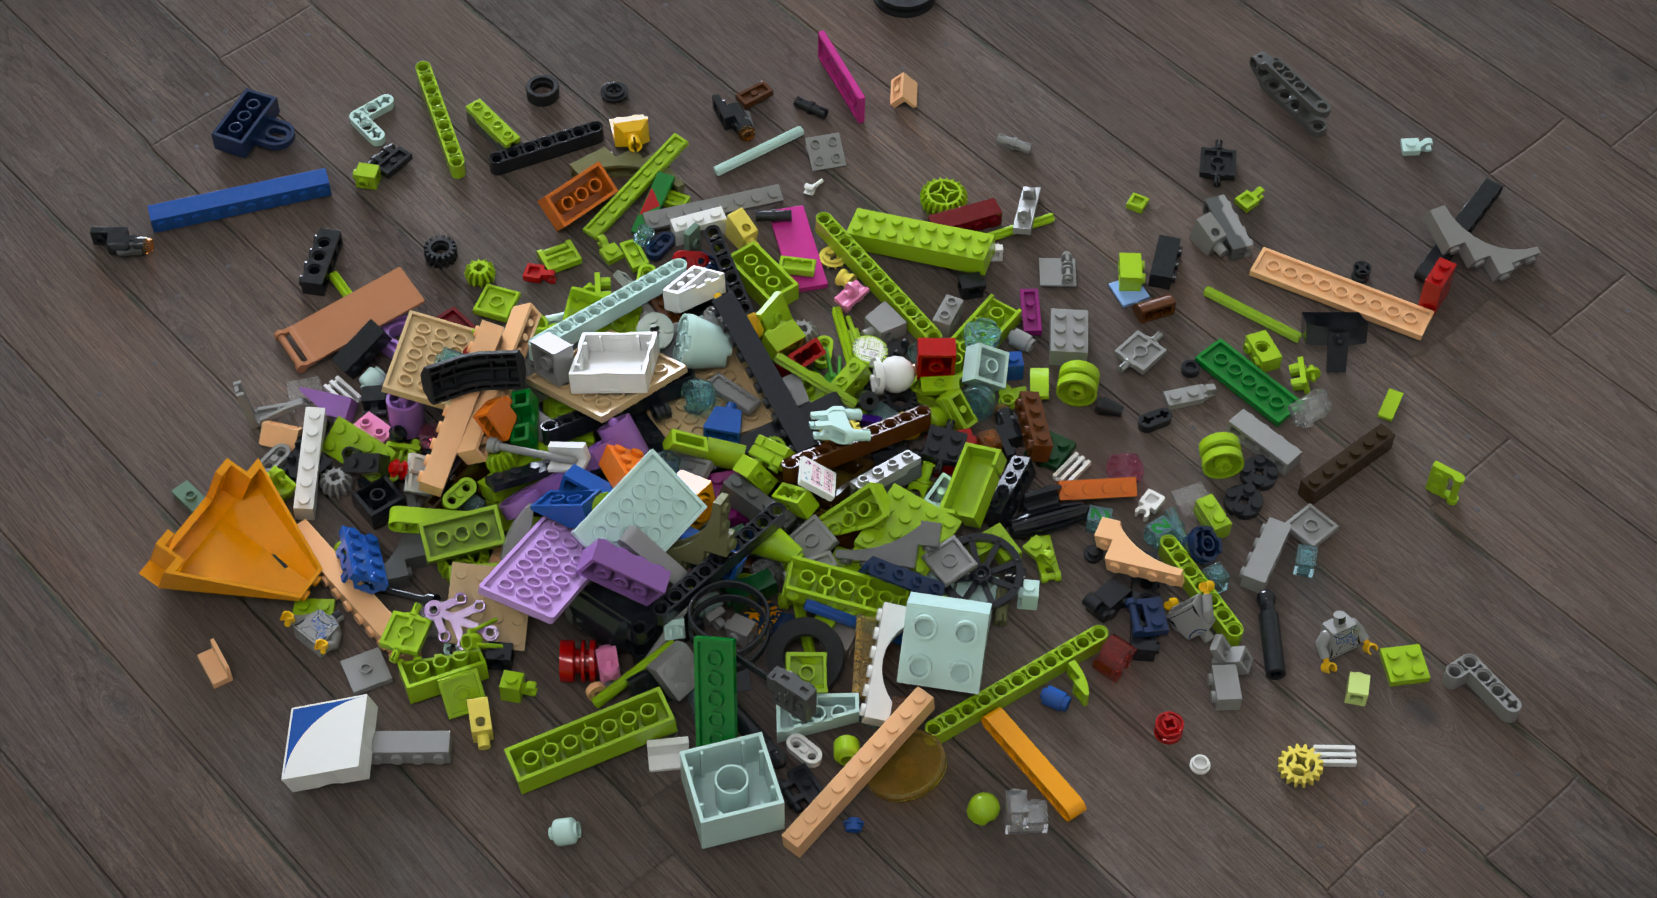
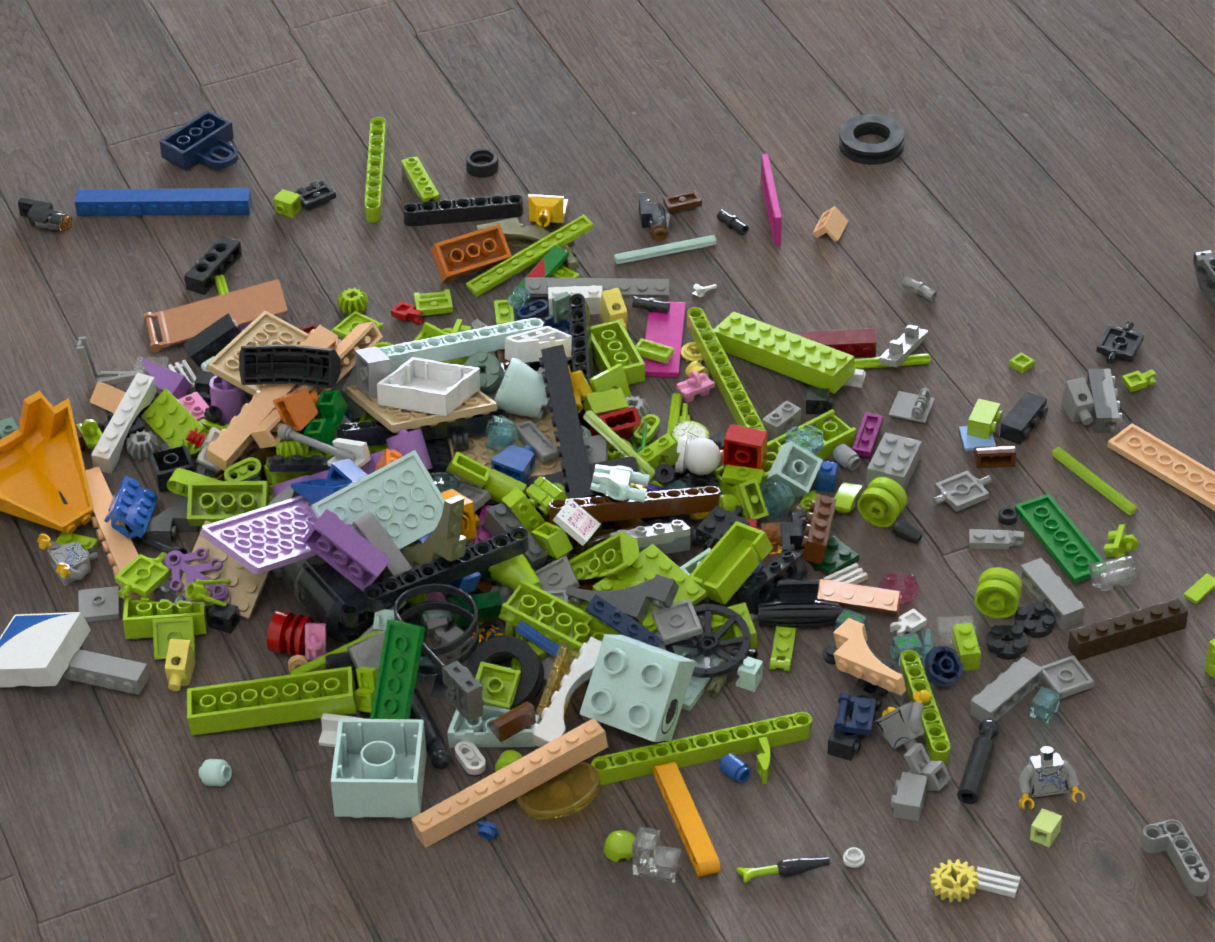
camera: 20 degrees right, 10 degrees down
light grey plate [260,444,291,472] -> none
black hinge [342,446,391,476] -> none
light aqua beam [349,94,395,146] -> none
black tyre [424,235,458,269] -> none
lime brick [499,670,538,703] -> none
lime plate [597,234,624,266] -> none
black gear [600,81,628,104] -> none
red plate [672,250,709,269] -> none
black plate [777,763,823,814] -> none
light grey hinge [805,132,846,171] -> none
light grey torso [860,301,907,343] -> none
lime bracket [907,461,935,499] -> none
lime gear [920,177,968,215] -> none
lime plate [1022,535,1056,566] -> none
black hinge [1082,576,1132,624] -> none
clear red brick [1092,634,1137,683] -> none
black beam [1138,408,1172,433] -> none
red wheel [1154,711,1184,745] -> none
clear light blue brick [1202,561,1230,594] -> none
lime brick [1243,330,1283,373] -> none
black piece [1301,312,1368,372] -> none
lime plate [1379,644,1431,687] -> none
none -> lime slope [354,666,378,713]
none -> reddish brown brick [489,702,536,742]
none -> black piece [737,857,830,883]

